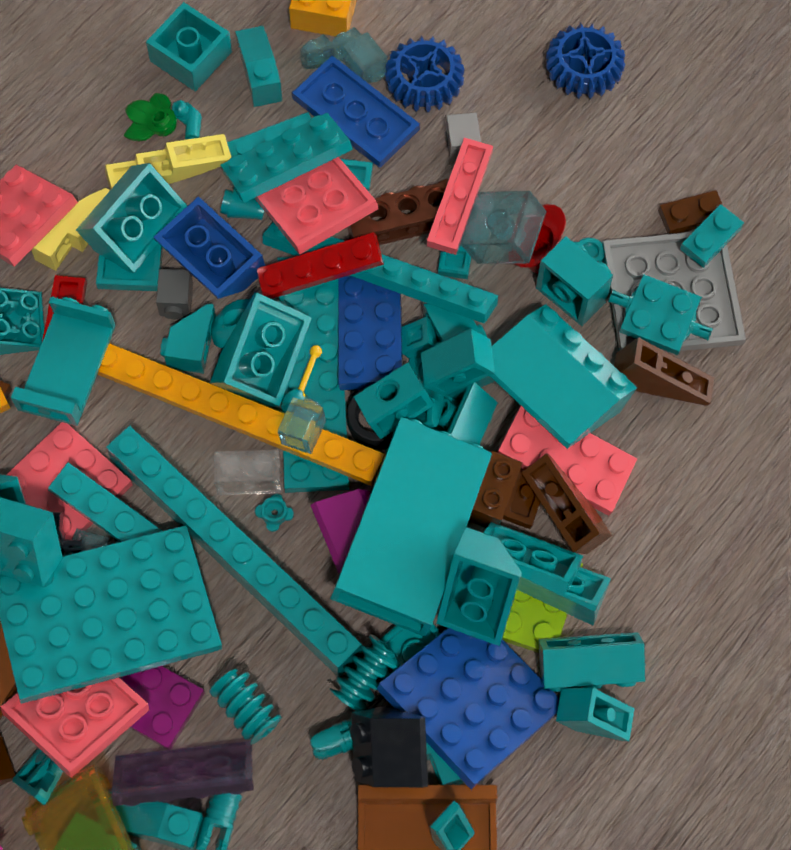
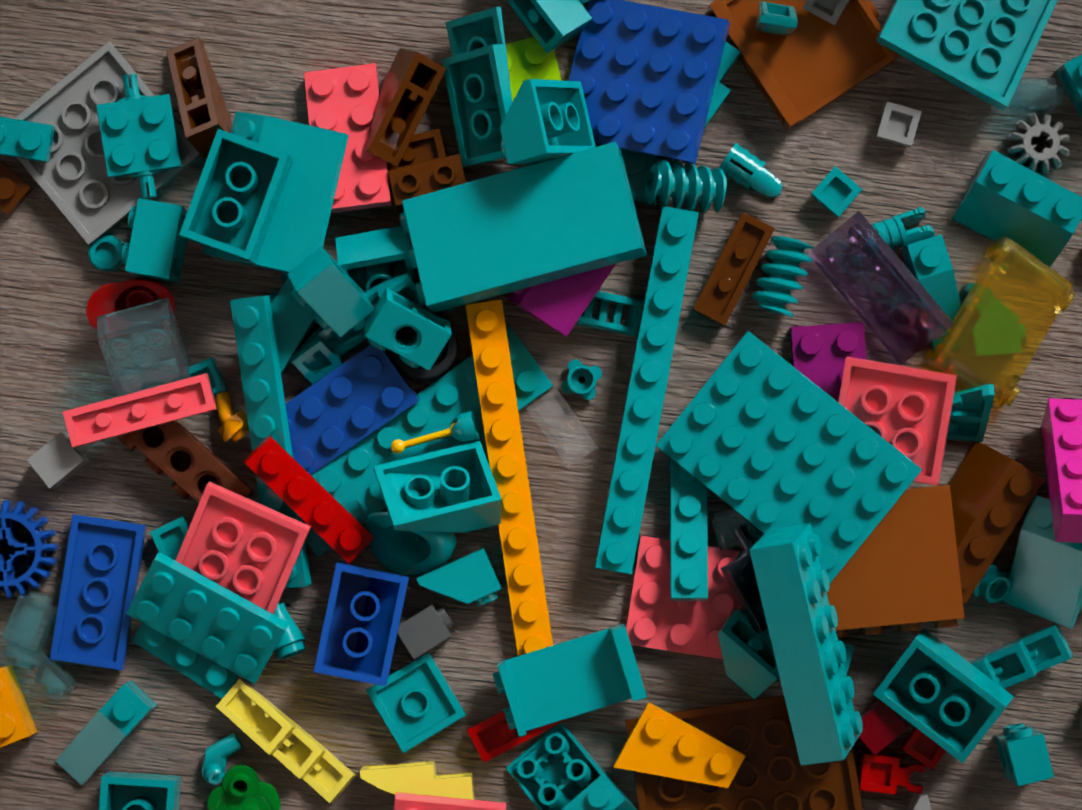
camera: 115 degrees left, 20 degrees up
teal slope [76,163,187,273] -> none
clear light blue brick [278,397,326,454] -> none
black slope [350,706,428,788] -> none
none -> teal brick [179,129,293,264]
none -> light orange plate [215,392,249,443]
none -> teal slope [575,291,644,337]
none -> reddish brown plate [692,212,775,327]
none -> teal plate [810,166,863,219]

